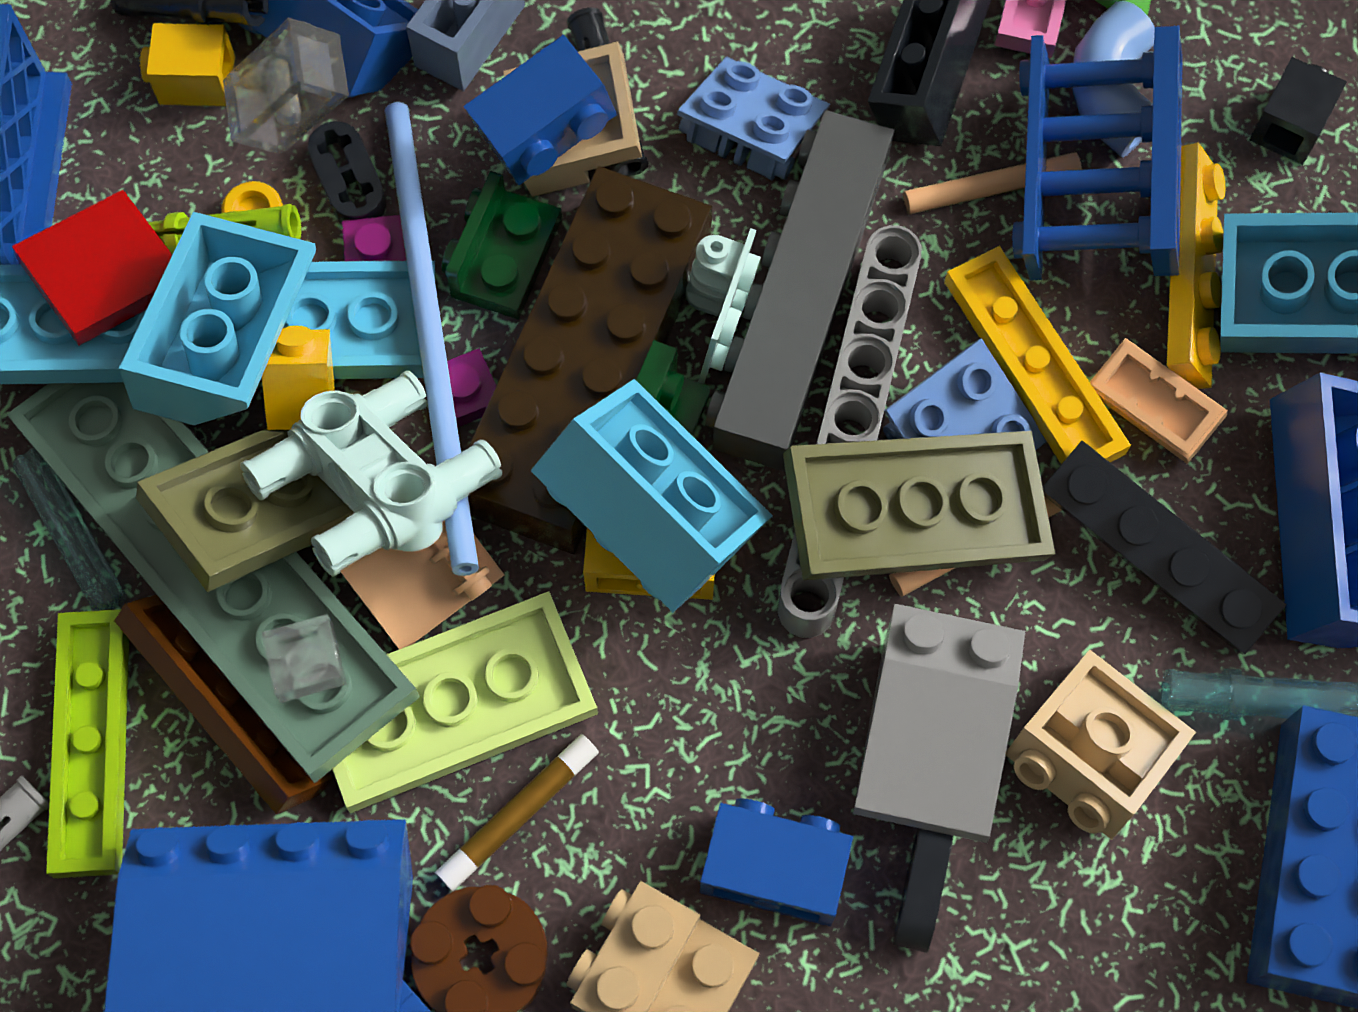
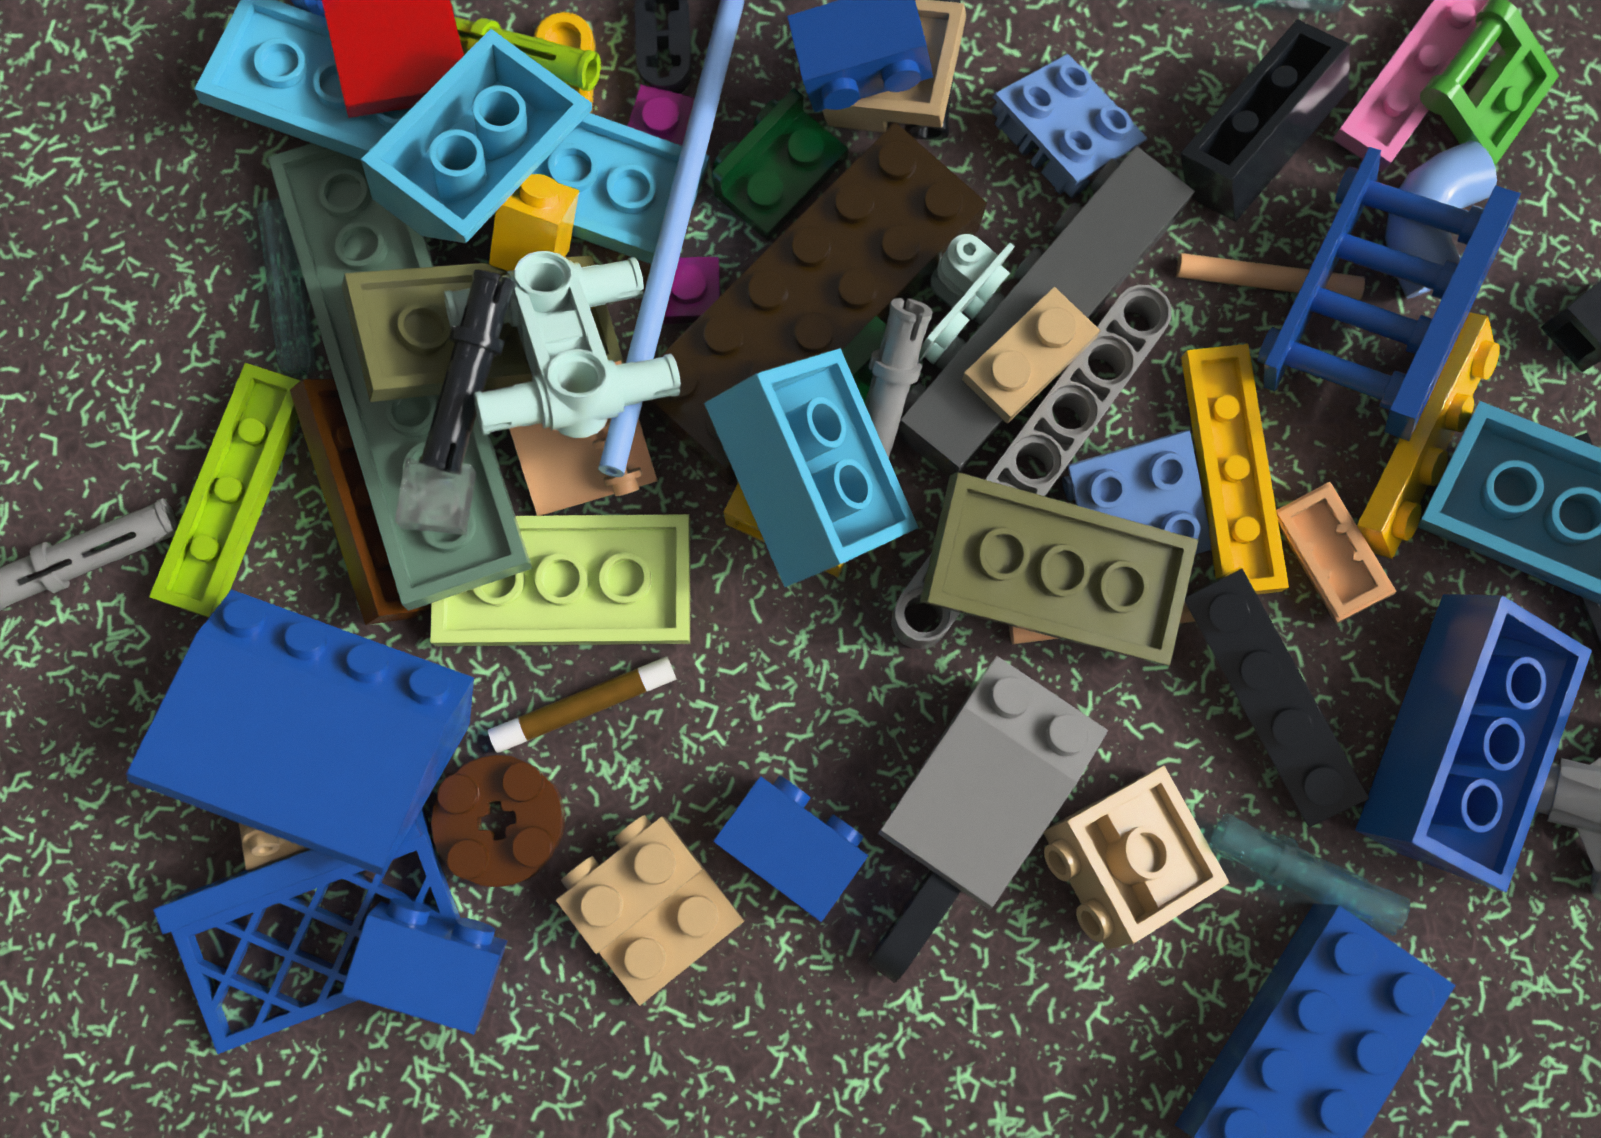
camera: 20 degrees right, 10 degrees up
none -> black pin [418,270,516,475]
none -> light grey pin [865,298,933,459]
none -> tan plate [962,287,1101,424]

